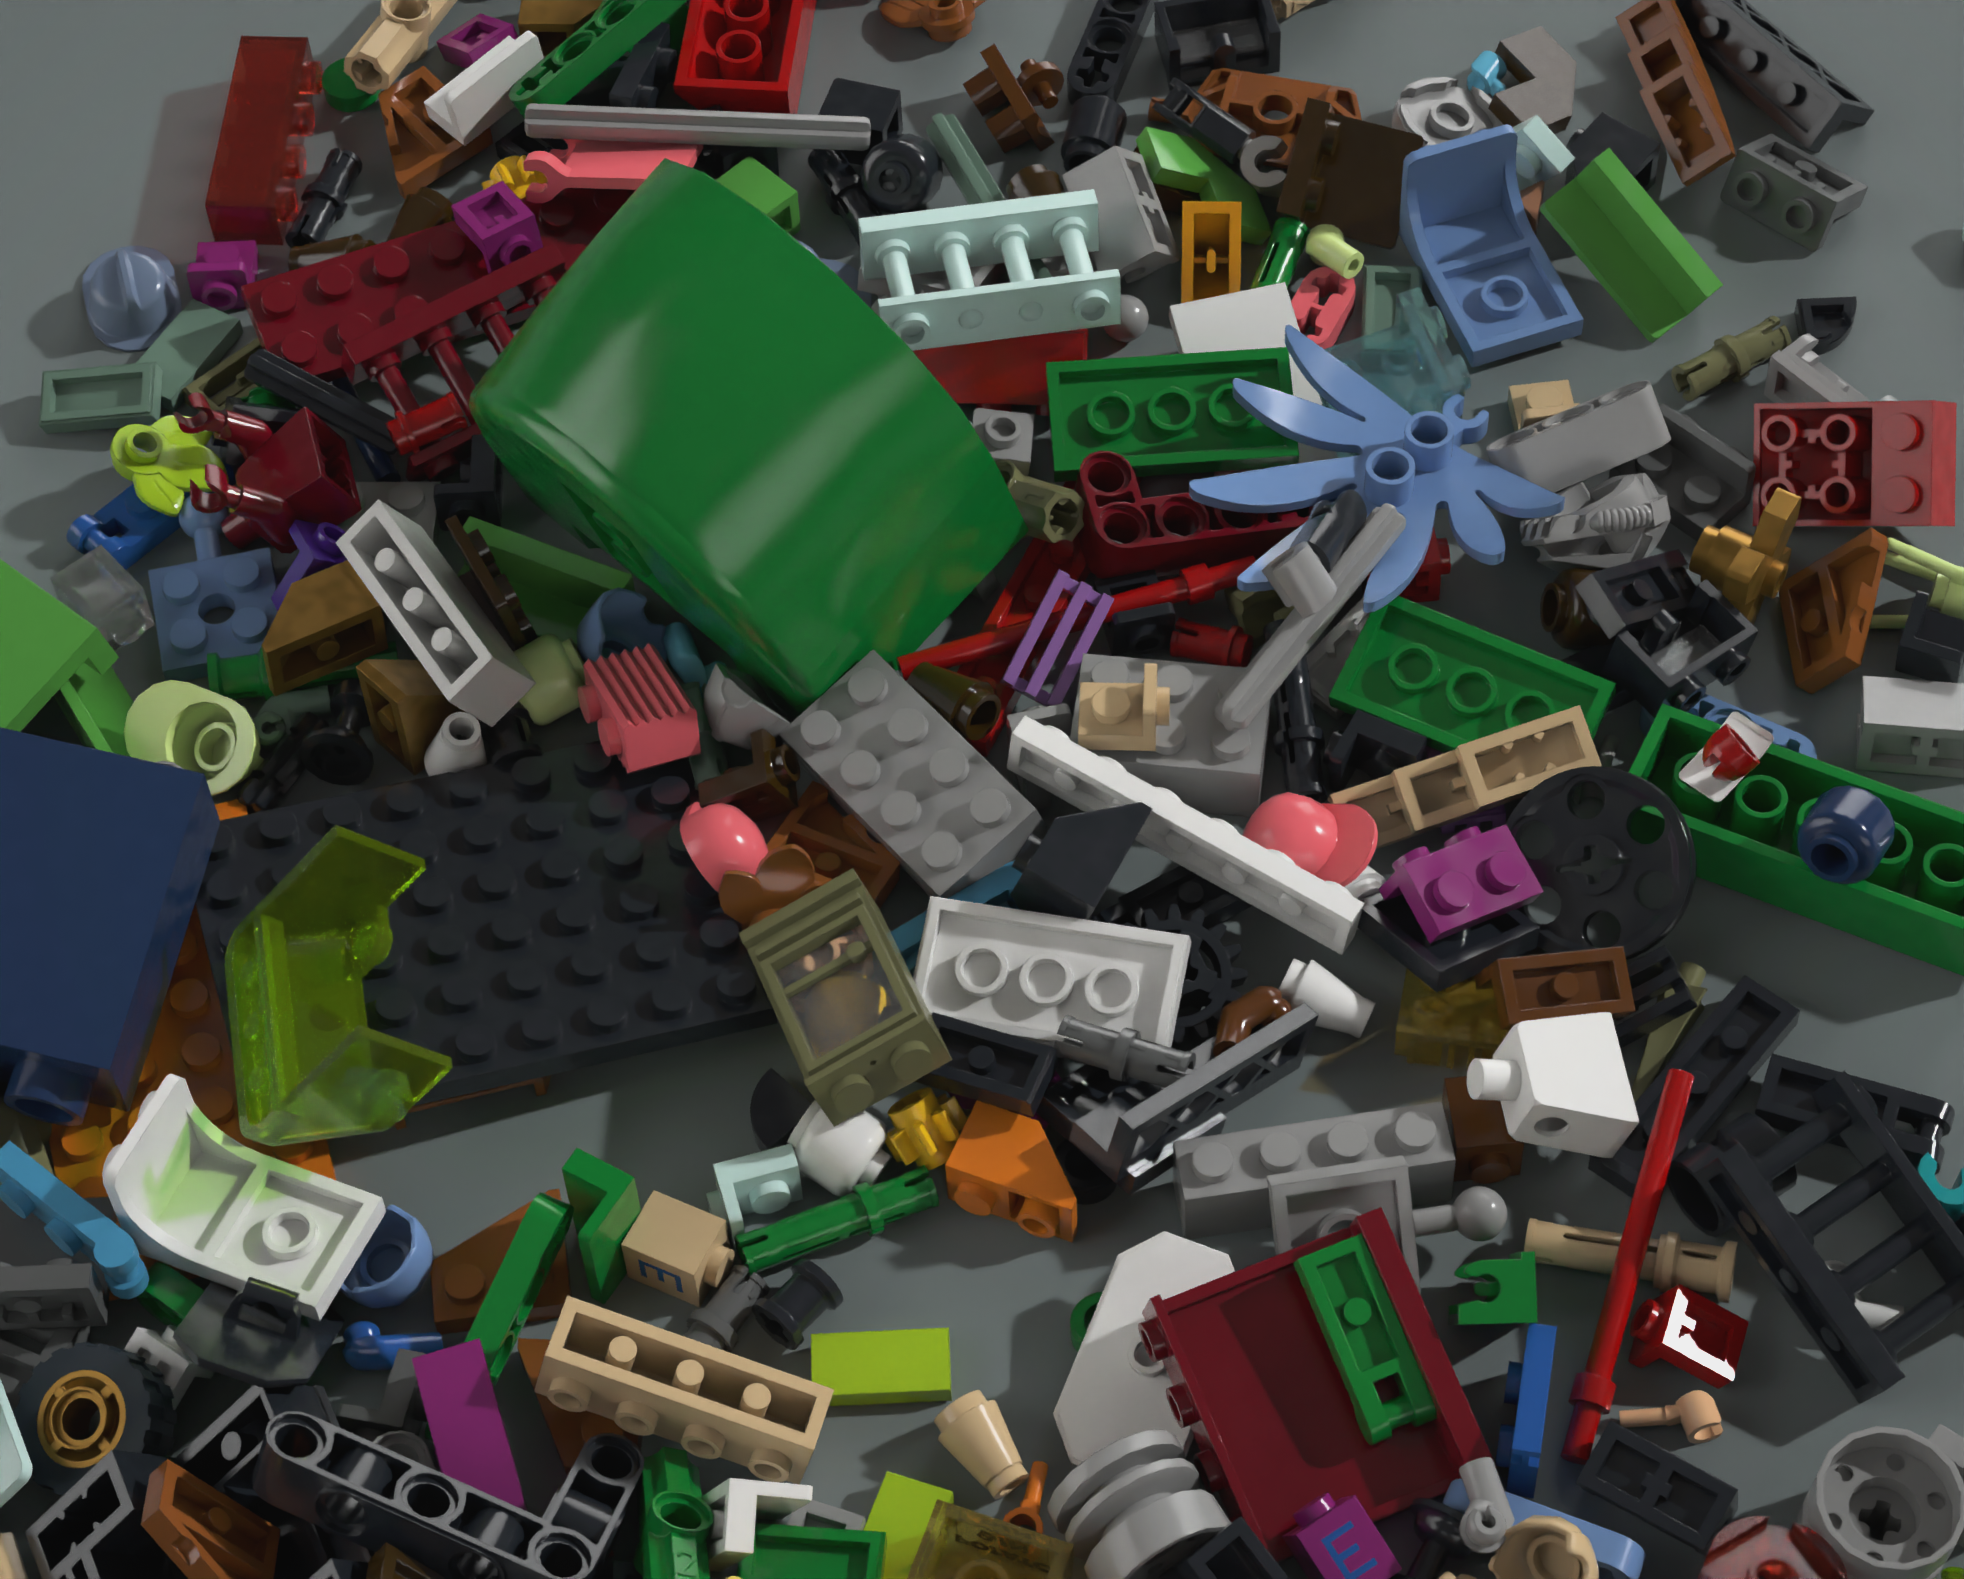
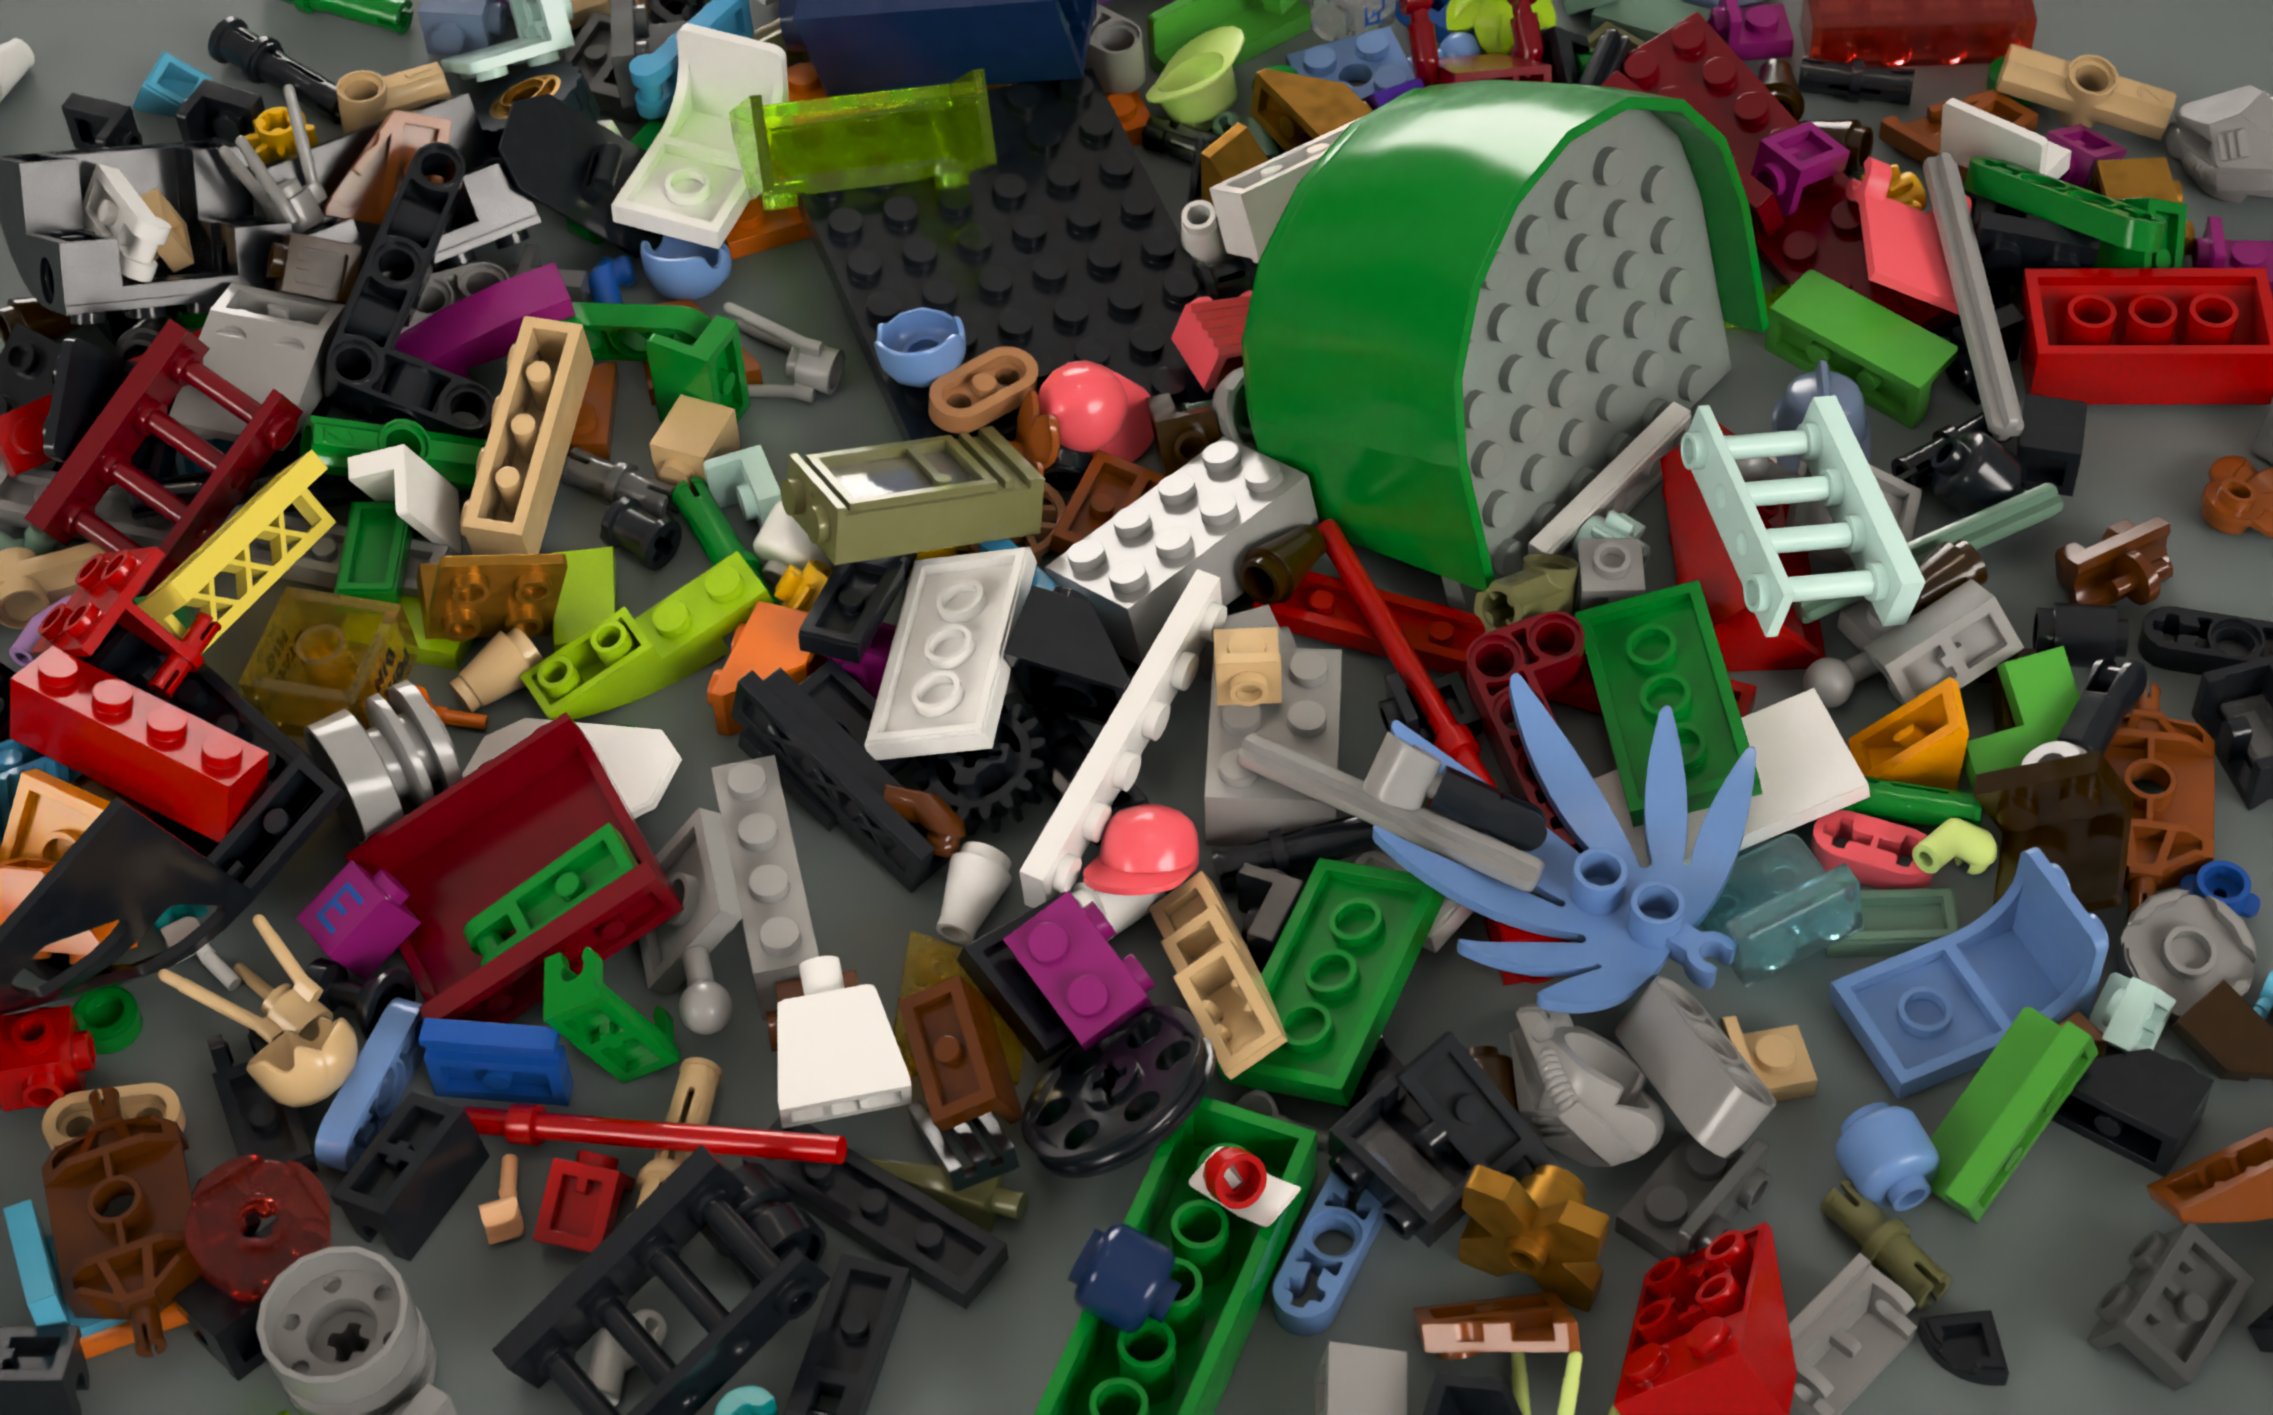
camera: 85 degrees right, 5 degrees down
medium lavender tile [1000,569,1115,706] -> none
dark grey pin [1054,1015,1196,1088] -> none
light grey arm [1459,1457,1515,1554] -> none
none -> pearl gold bracket [416,553,568,641]
none -> lime slope [520,551,774,720]
none -> light grey plant [723,302,845,403]
none -> medium blue hair [874,307,966,388]
none -> medium nougat plate [928,346,1038,434]
none -> medium blue head [1834,1102,1941,1211]
none -> blue plate [2179,860,2260,918]

